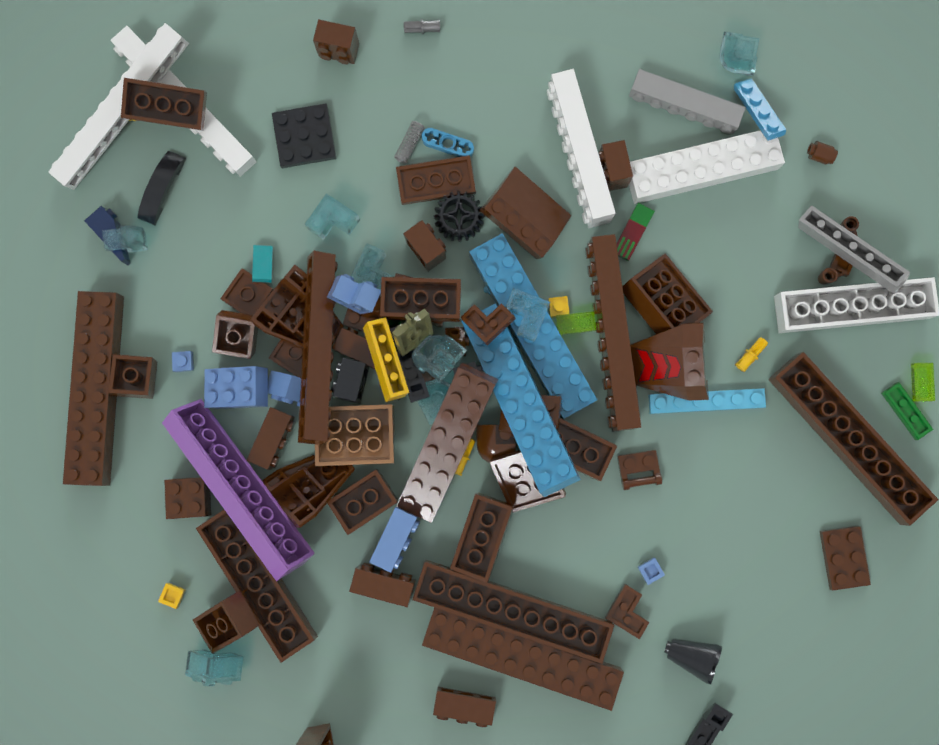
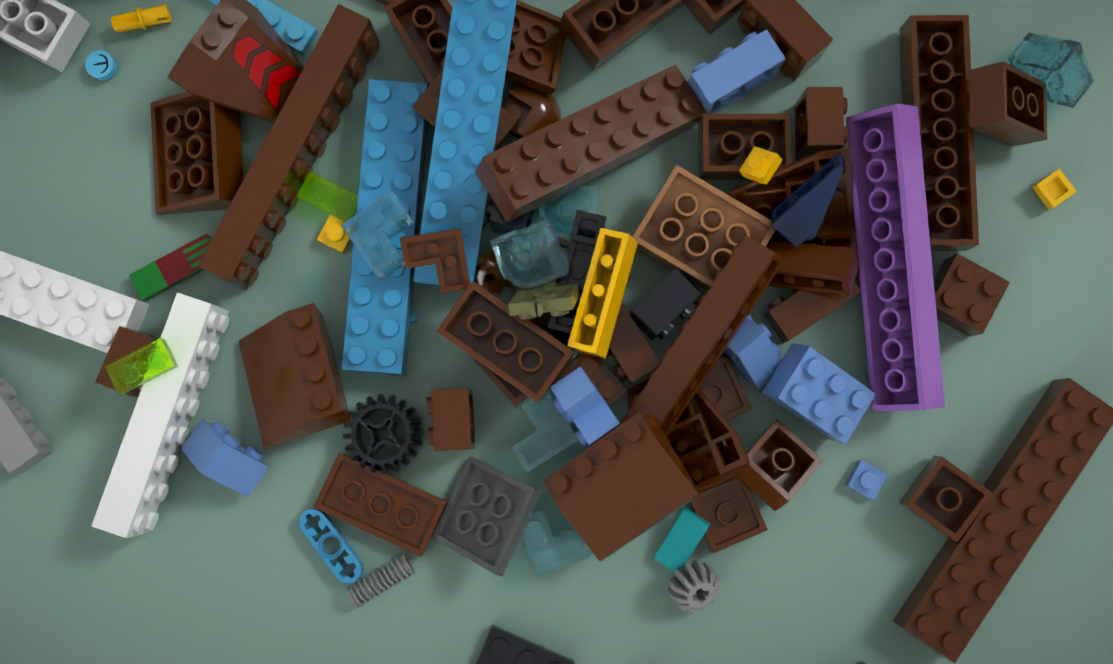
camera: 150 degrees left, 0 degrees up
none -> medium azure tile [85,50,117,81]
none -> clear neon green plate [105,338,178,395]
none -> medium blue brick [181,419,269,497]
none -> dark grey plate [432,456,542,576]
none -> reddish brown slope [543,411,700,561]
none -> light grey gear [668,560,721,614]
none -> yellow plate [739,147,783,185]
none -> reddish brown brick [766,240,859,296]
none -> dark blue slope [771,152,844,247]
none -> reddish brown brick [794,87,848,161]

